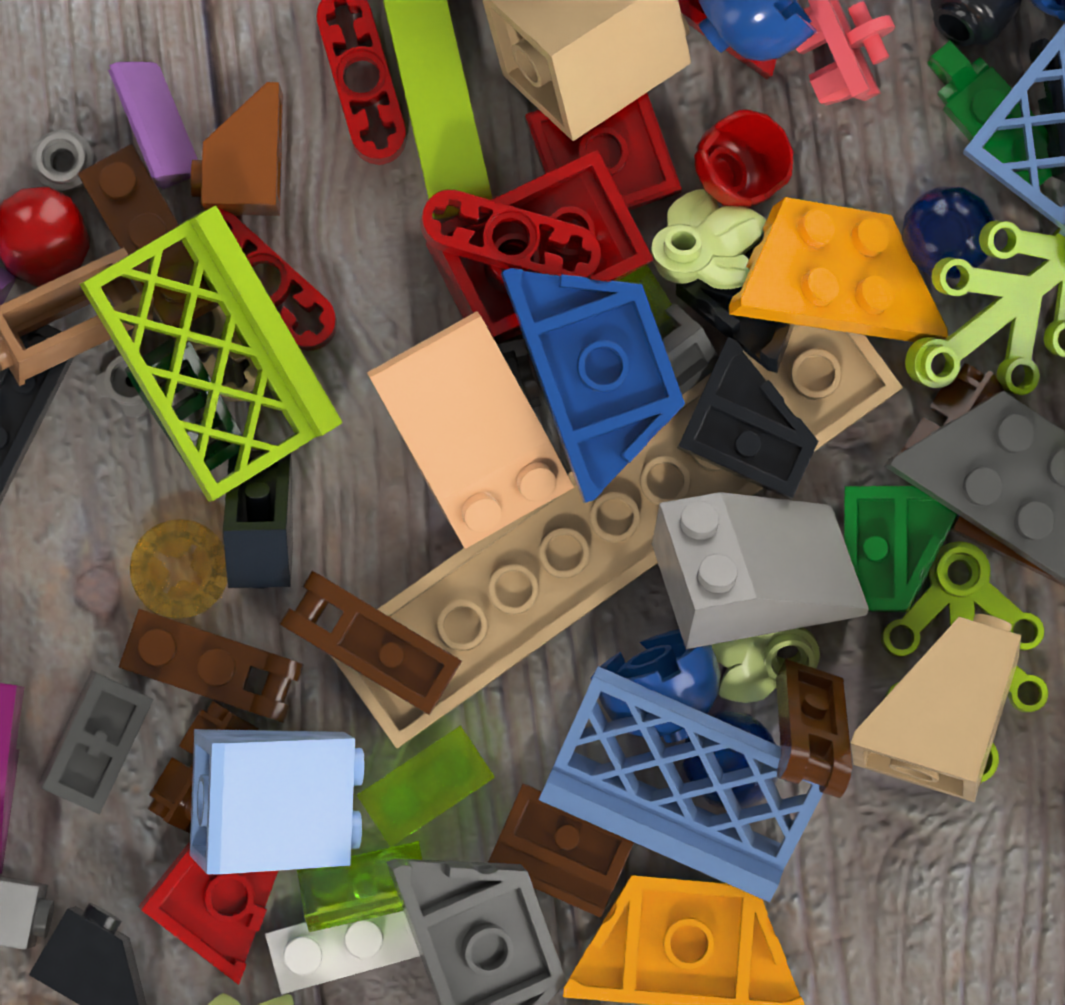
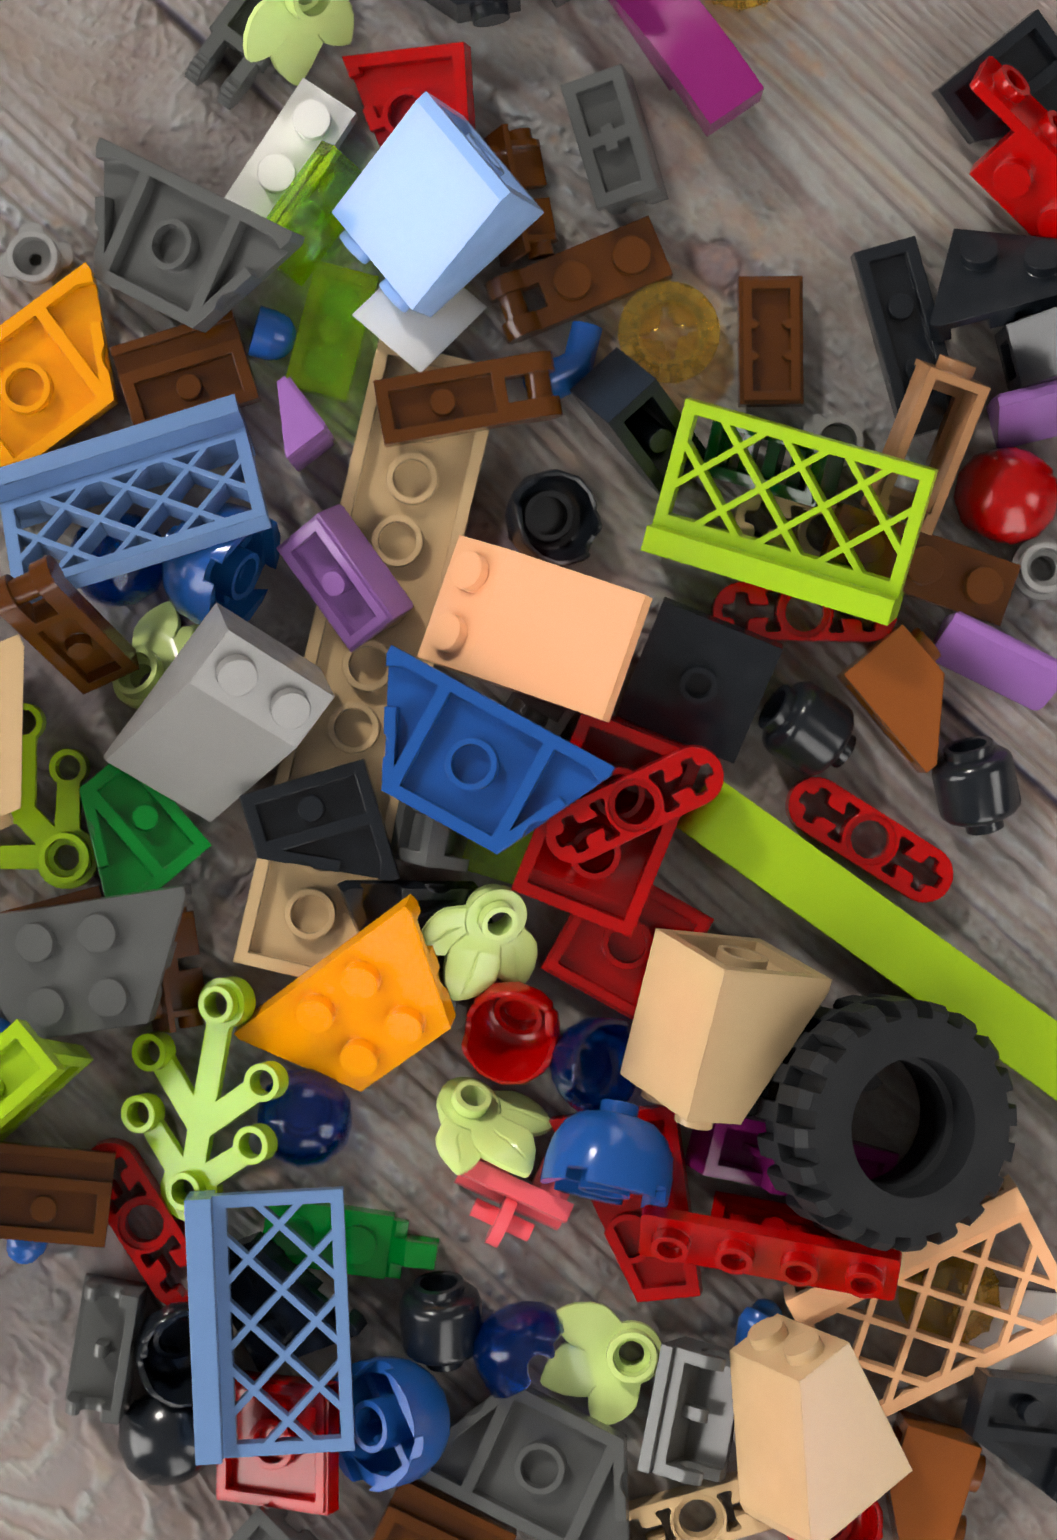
camera: 140 degrees right, 5 degrees up
none -> blue hinge [247,306,297,361]
none -> medium lavender slope [276,504,413,652]
none -> medium lavender slope [277,376,335,472]
none -> white sticker [352,287,487,372]
none -> yellowish green plate [435,1077,552,1178]
none -> black hair [505,469,603,567]
none -> blue arm [523,321,603,399]
none -> clear blue hair [549,1017,636,1112]
none -> black plate [616,597,783,764]
none -> reddish brown plate [737,276,804,407]
none -> black head [758,681,856,775]
none -> black head [931,736,1021,836]

